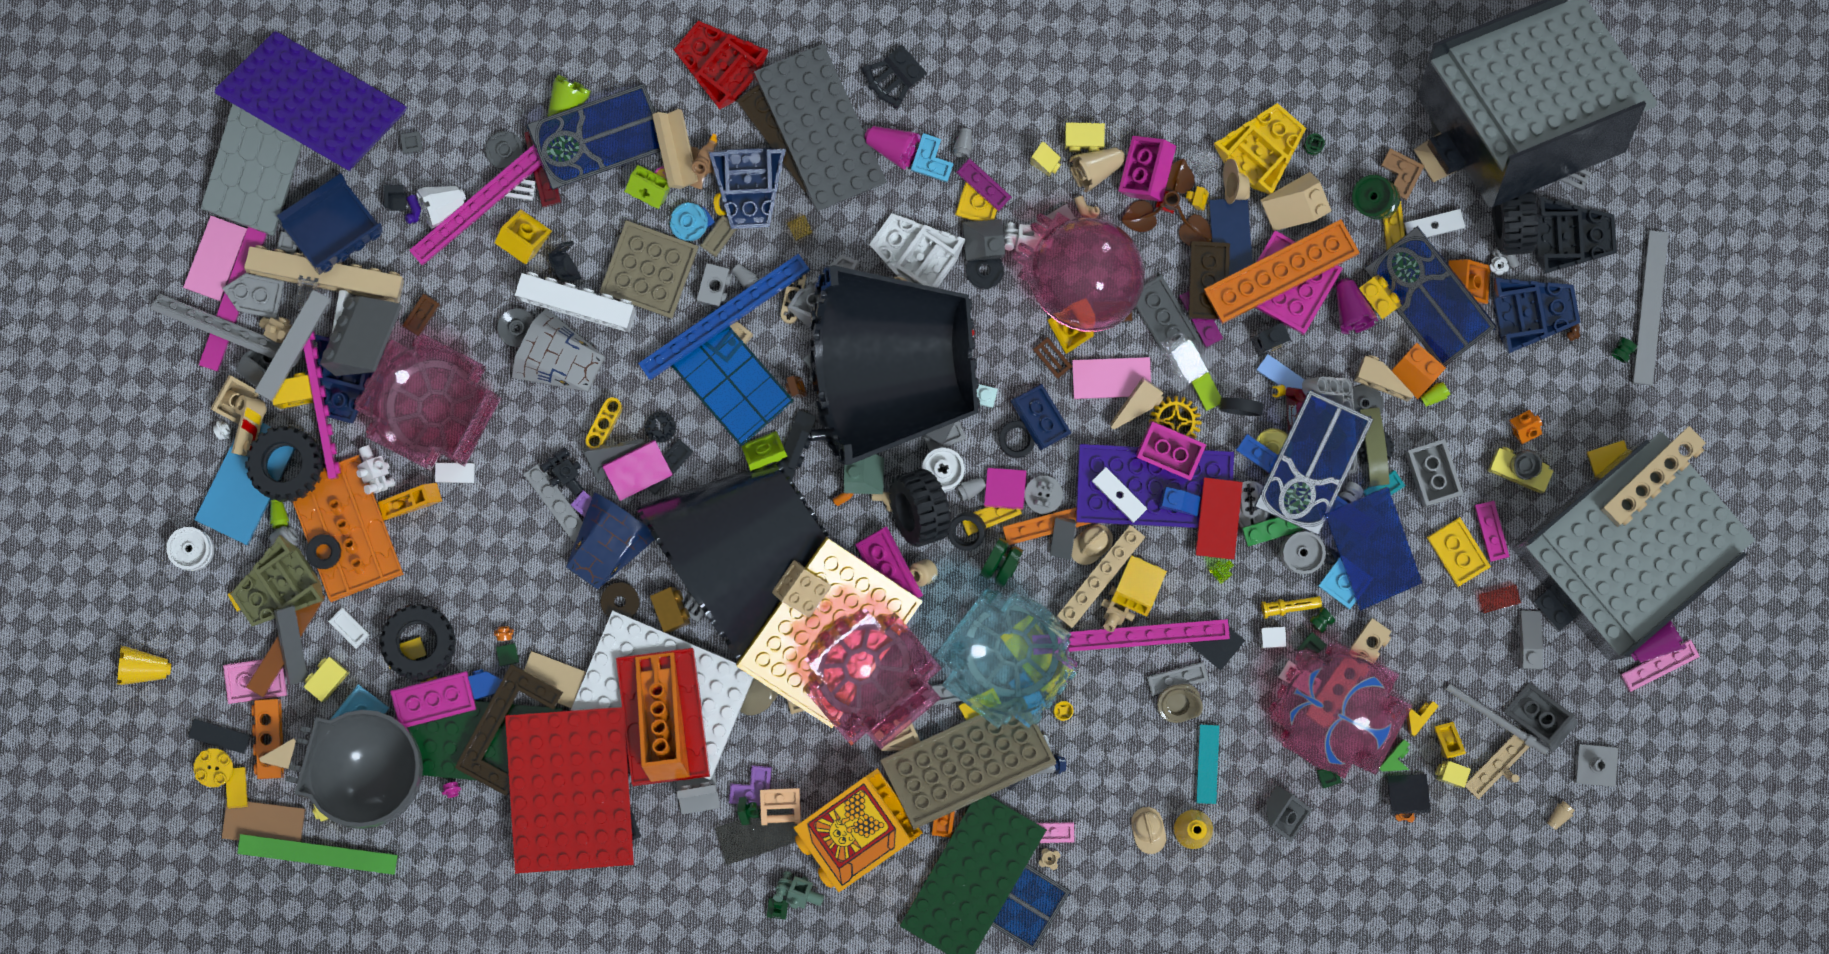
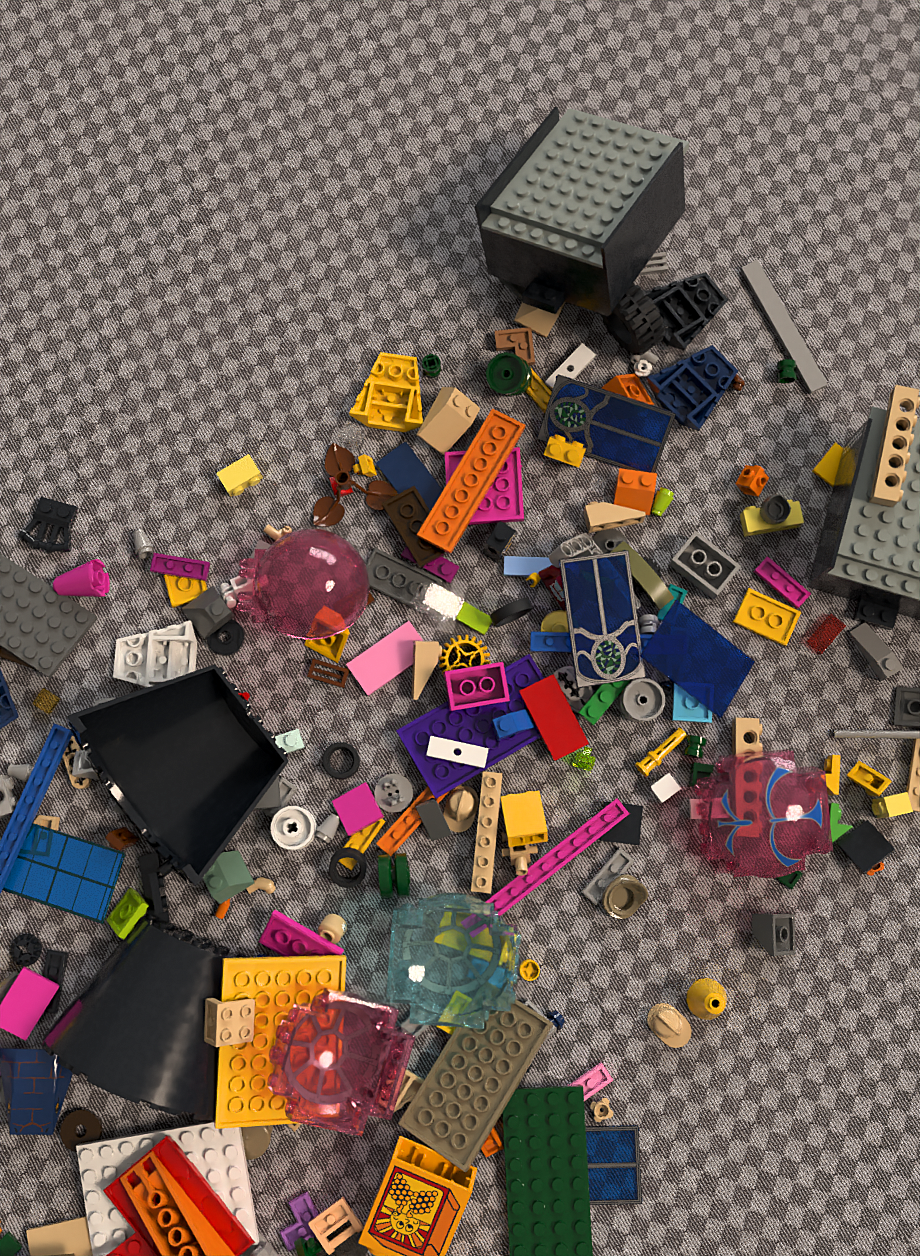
camera: 30 degrees left, 5 degrees down
pearl gold brick [650,587,690,633] -> none
black tyre [889,469,951,547] -> none
medium azure plate [911,133,954,182] -> none
dark blue tile [1011,384,1072,451] -> none
light yellow slope [1030,141,1061,176] -> none
tan cone [1070,147,1125,192] -> none
dark pink brick [1118,136,1176,202] -> none
teal tile [1196,725,1220,804] -> none
tan piece [1223,158,1250,204] -> none
magenta cone [1336,278,1378,335] -> none

